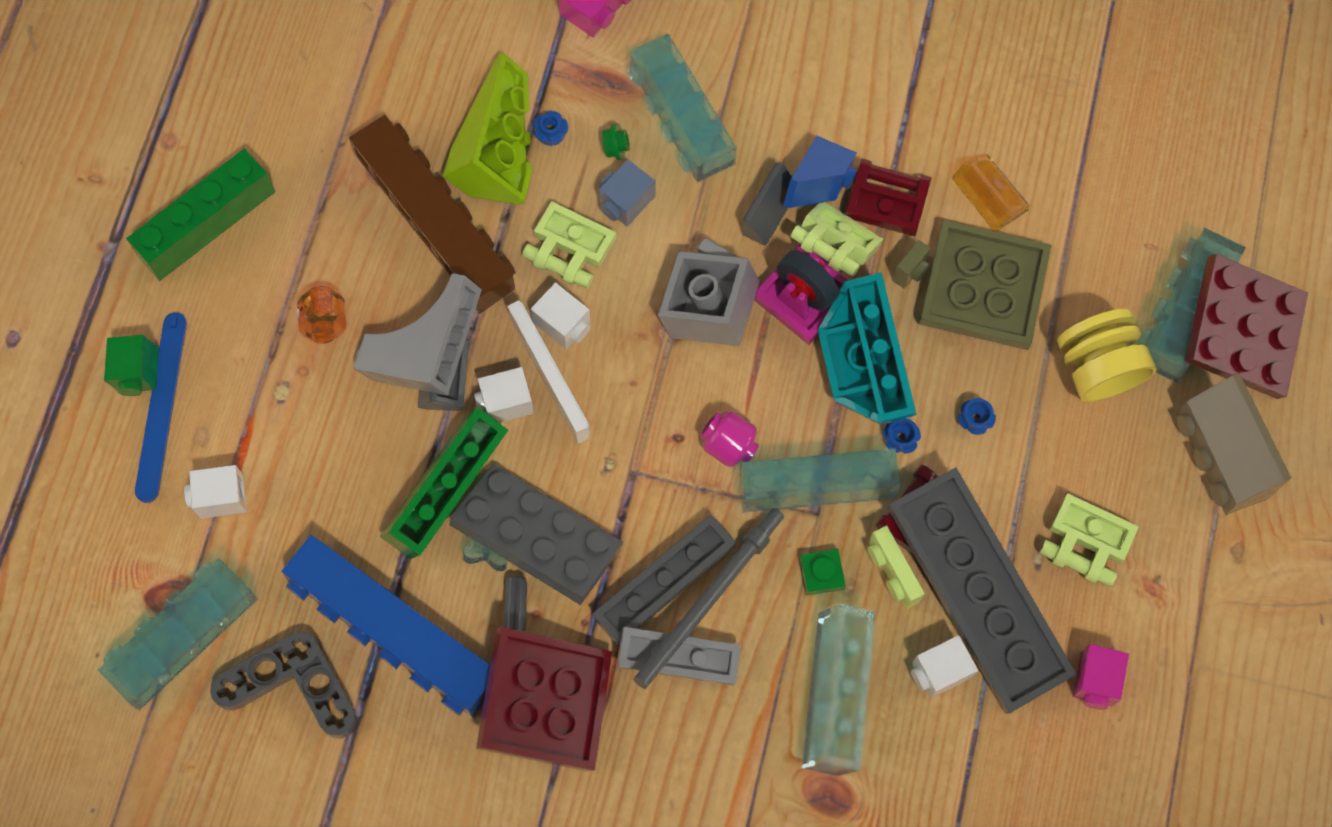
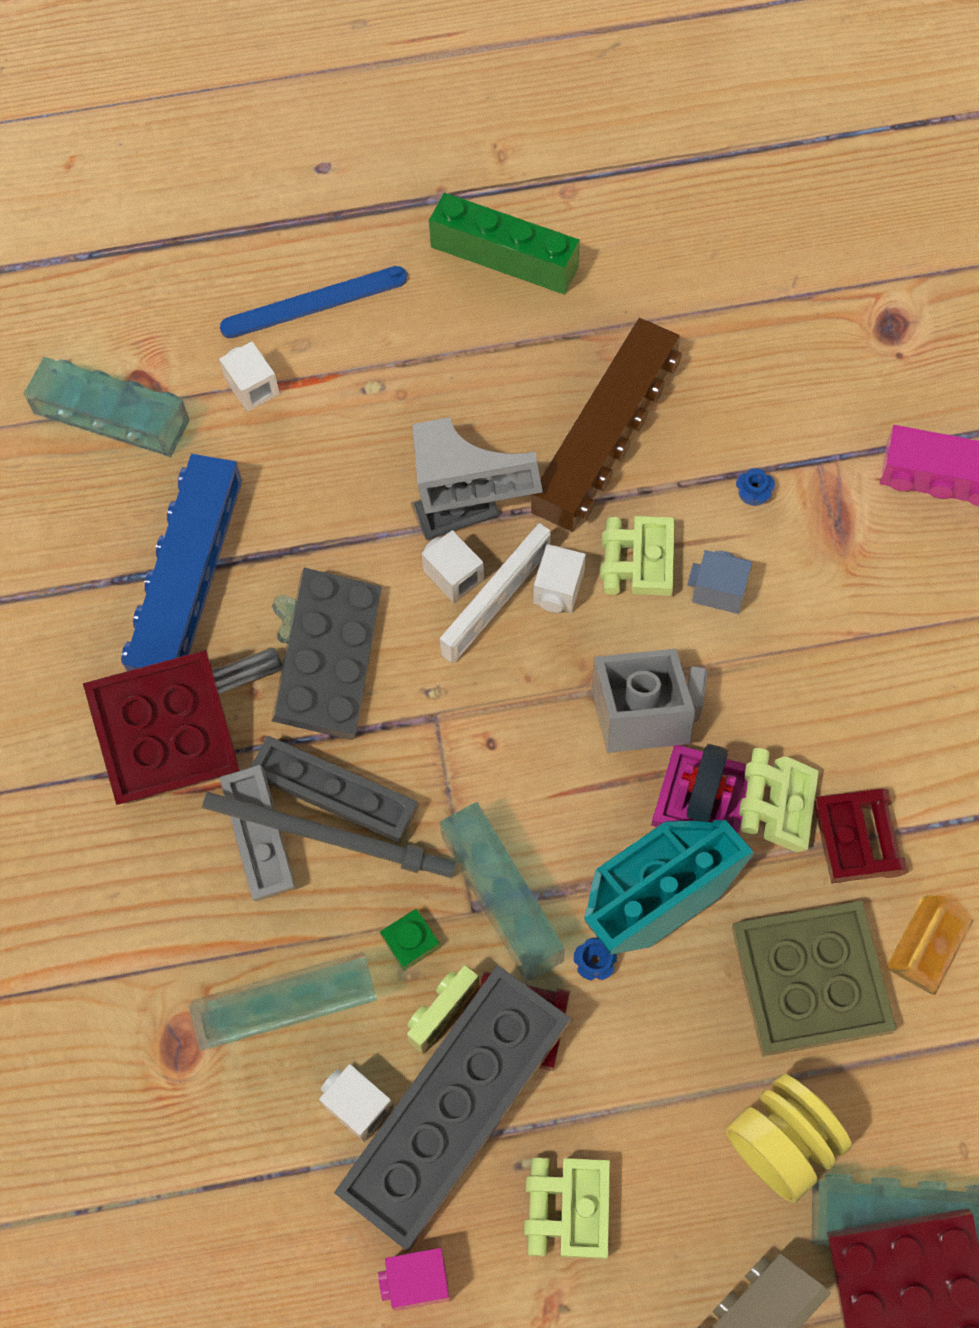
camera: 70 degrees right, 5 degrees down
green brick [104,335,159,396] -> none
dark grey beam [210,632,357,739] -> none
clear orange head [297,286,347,344] -> none
green brick [379,407,508,559] -> none
lime wedge [443,52,532,205] -> none
green plate [602,123,630,160] -> none
clear light blue brick [627,34,737,182] -> none
dark pink head [700,410,759,467] -> none
dark grey slope [742,161,792,245] -> none
blue slope [783,136,858,208] -> none
olive plate [892,240,931,289] -> none
blue plate [958,398,996,435] -> none

